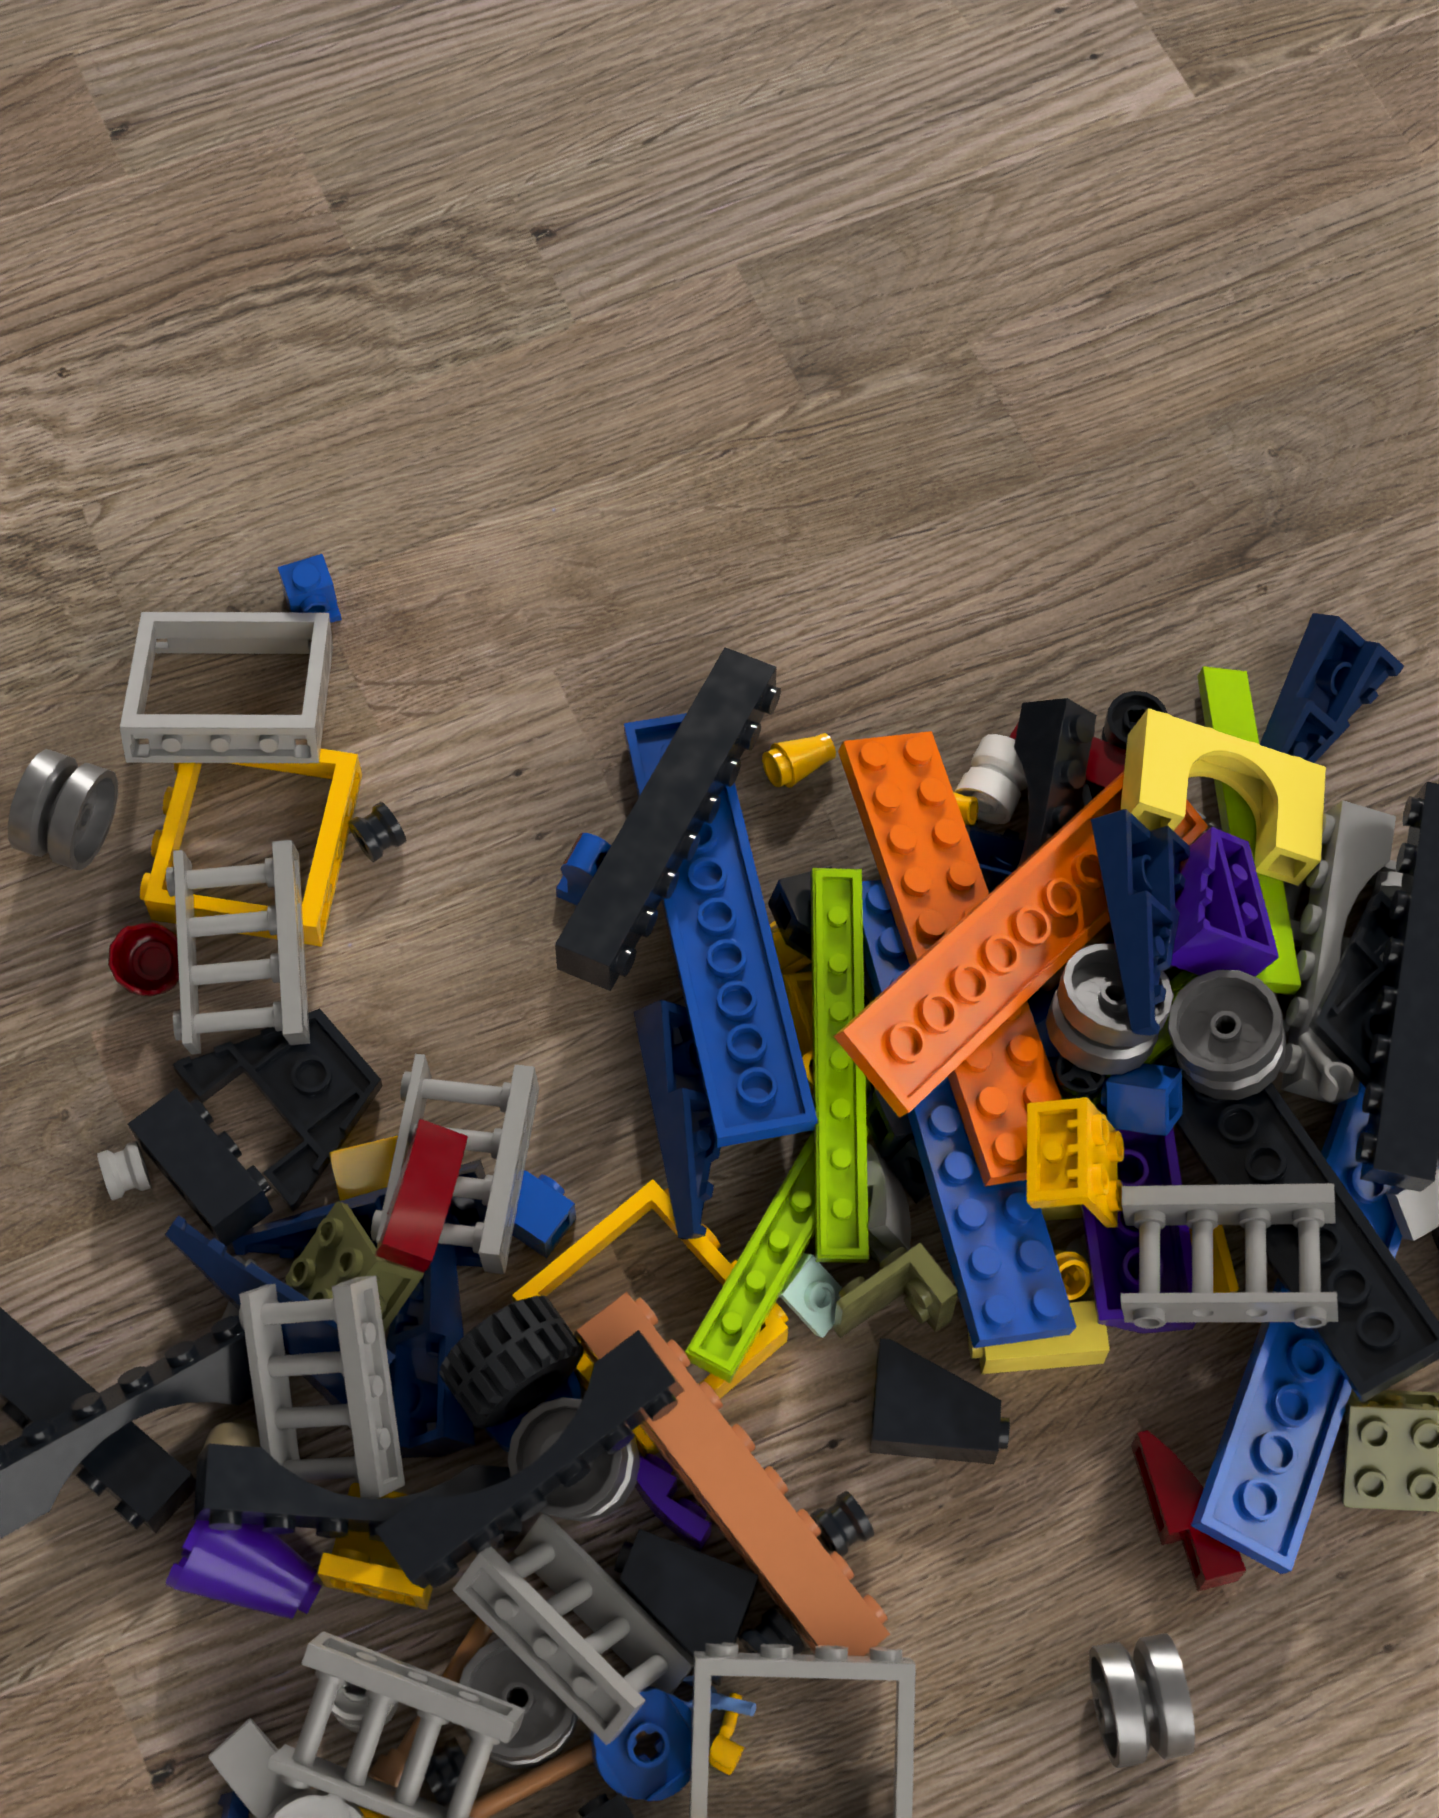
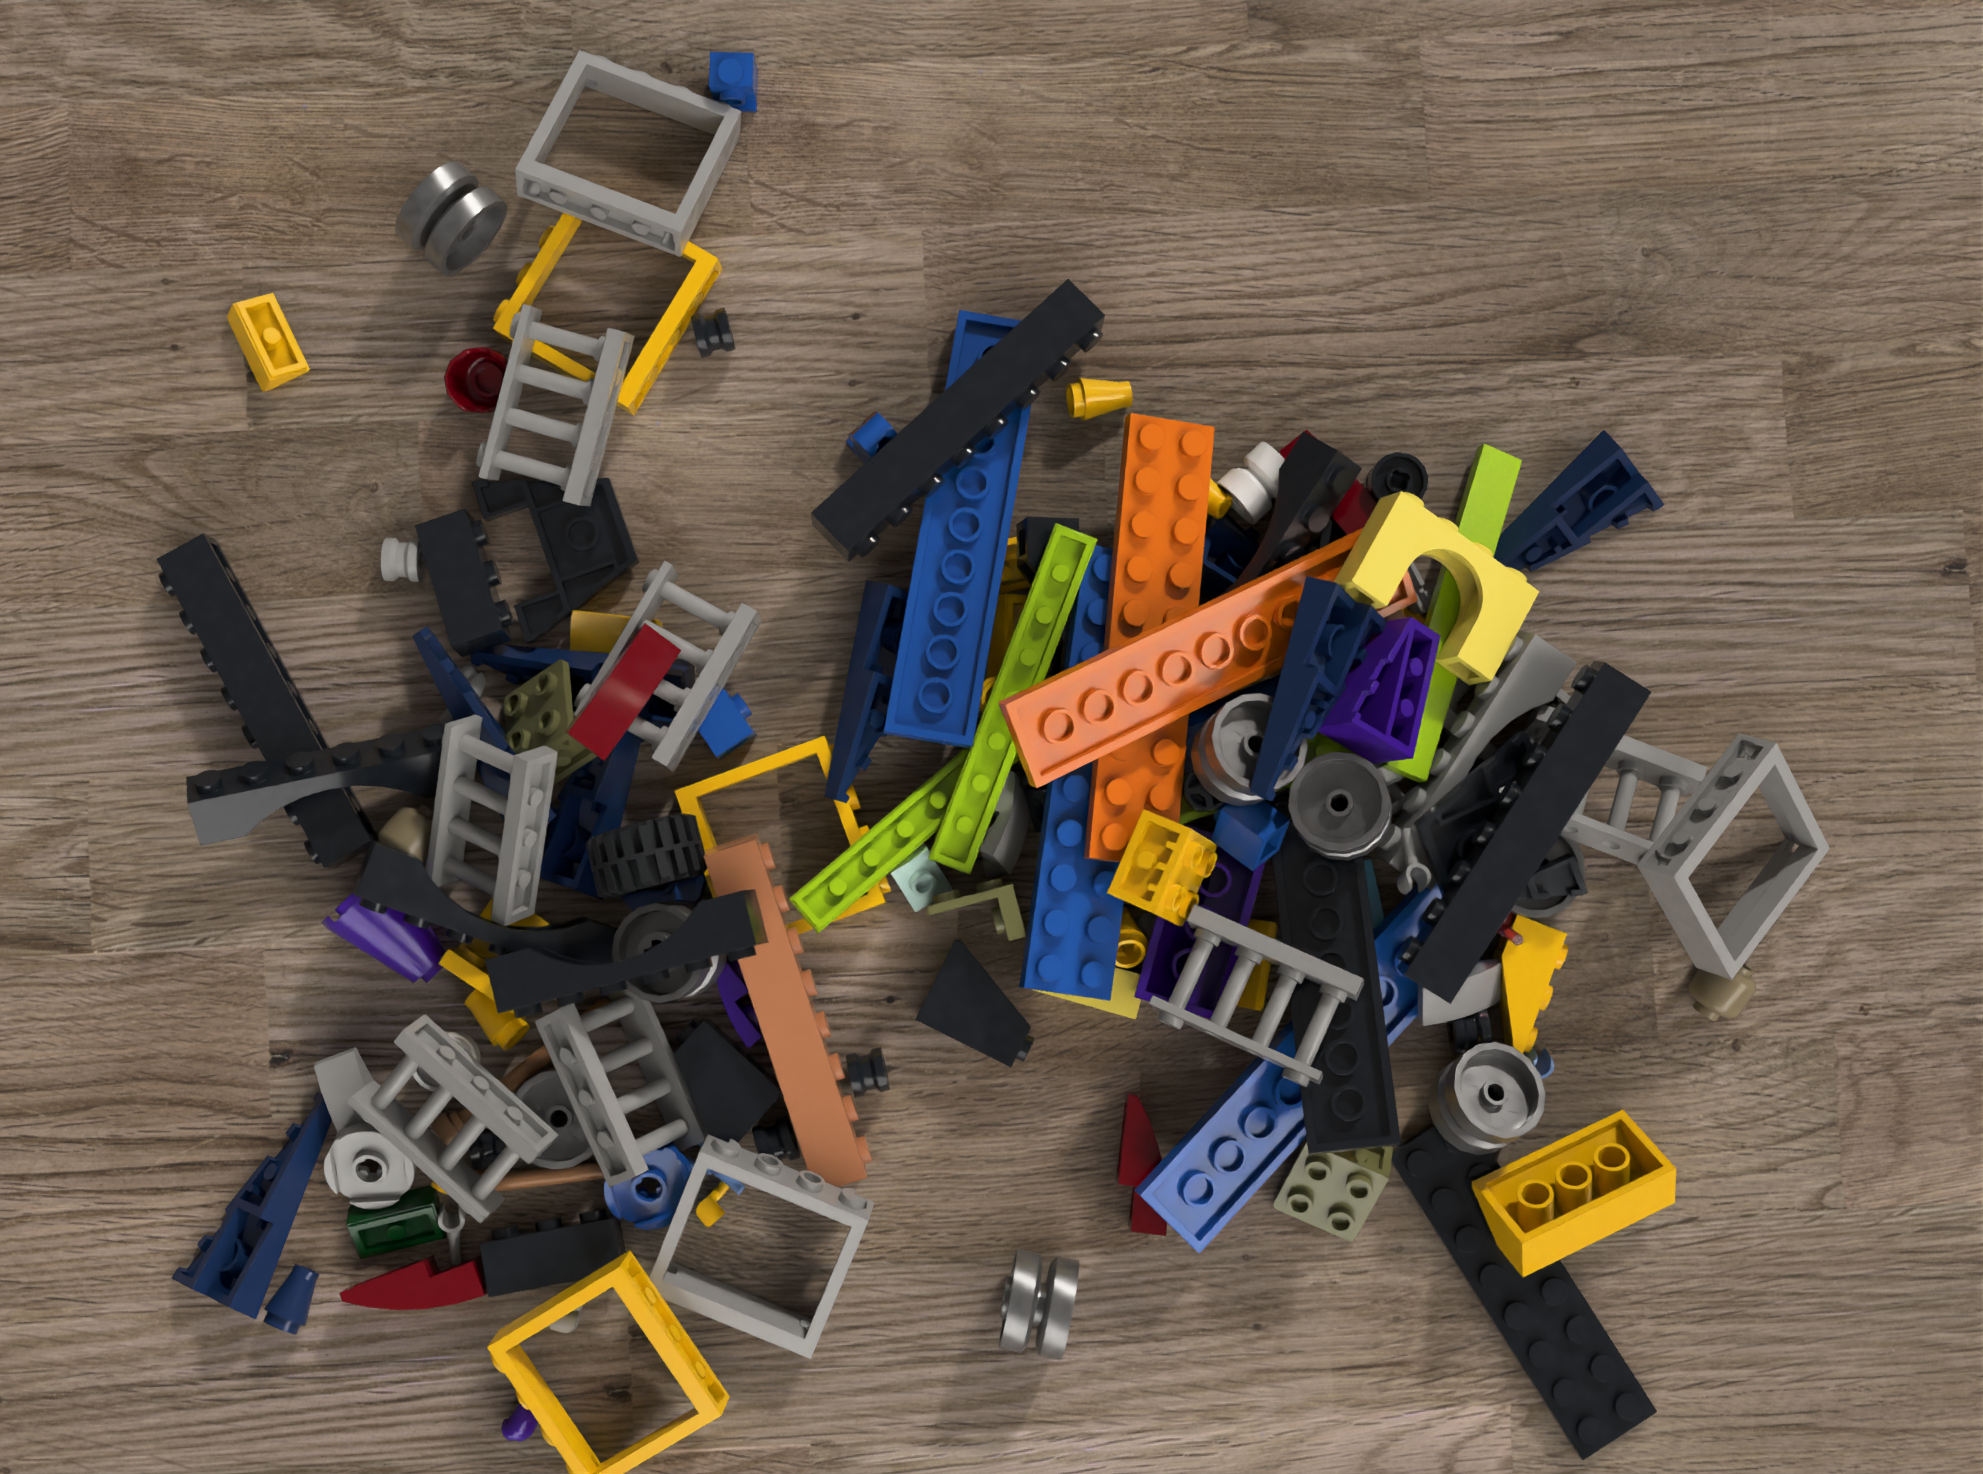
camera: 20 degrees right, 20 degrees up
none -> yellow cone [464,989,530,1051]

